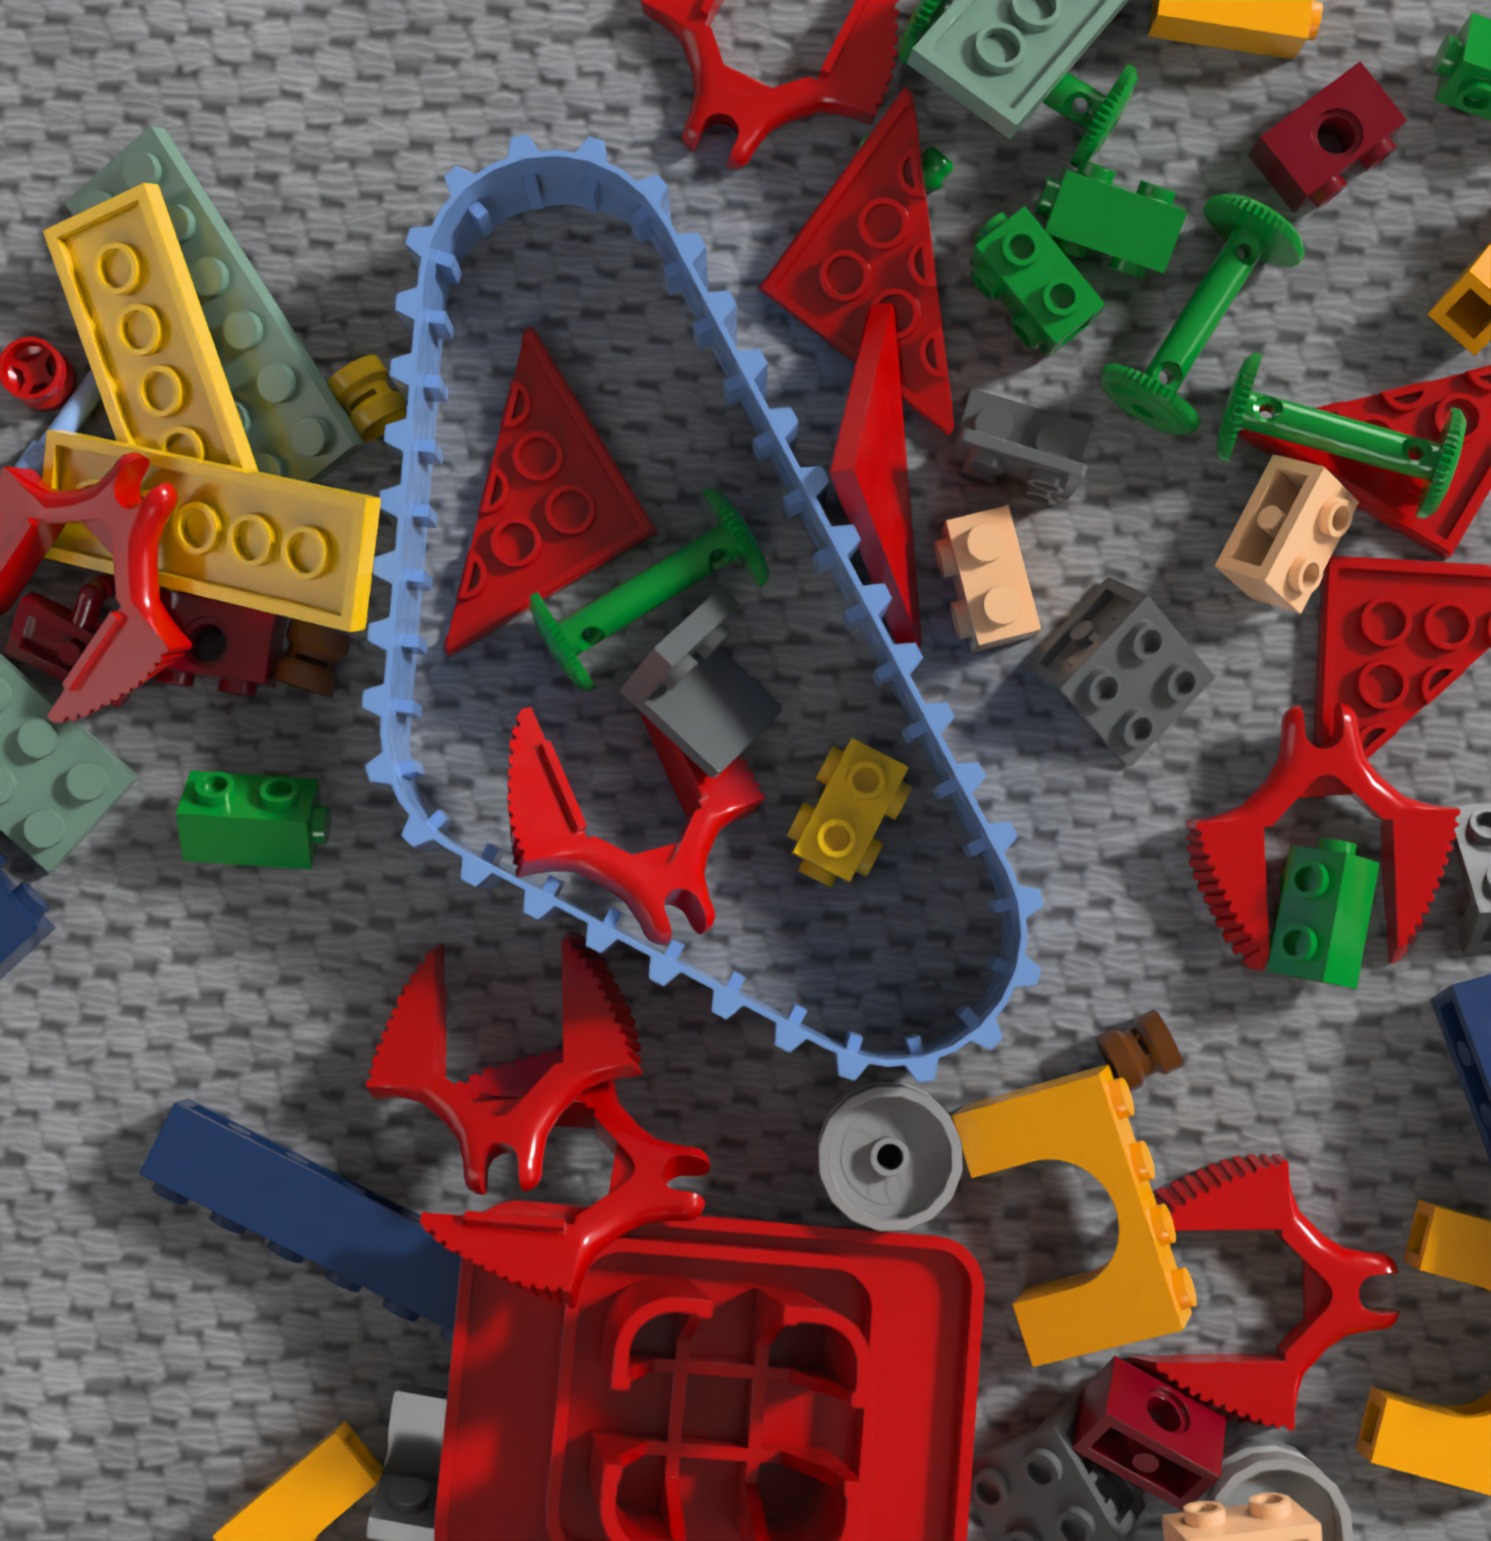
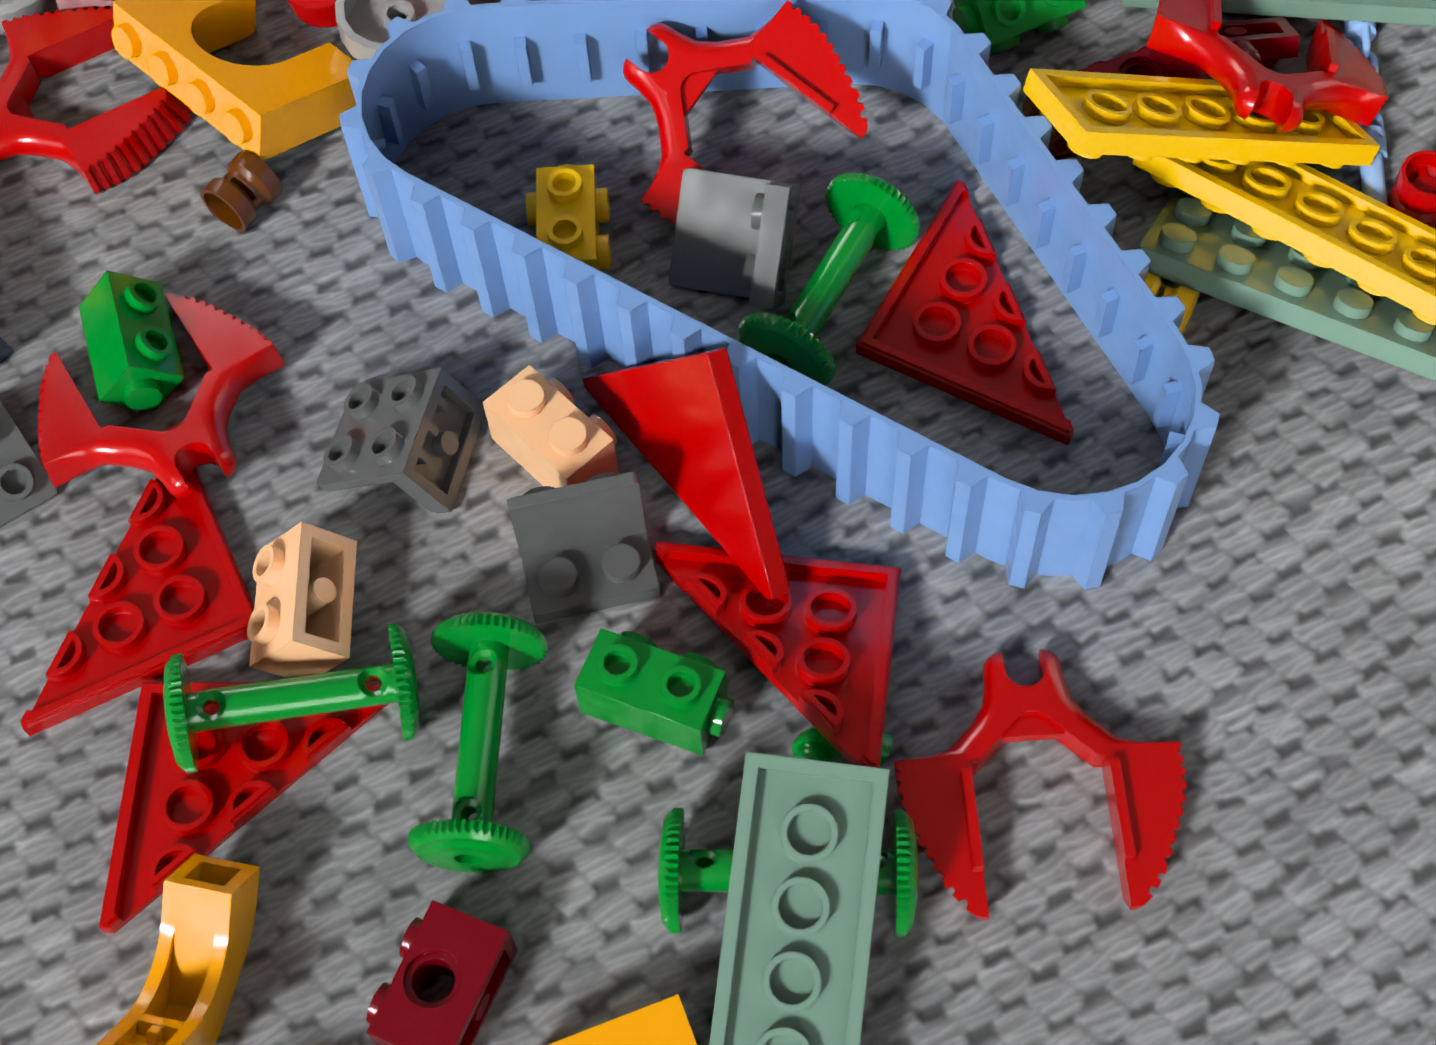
camera: 155 degrees right, 25 degrees down
green brick [1034,160,1188,278] -> none

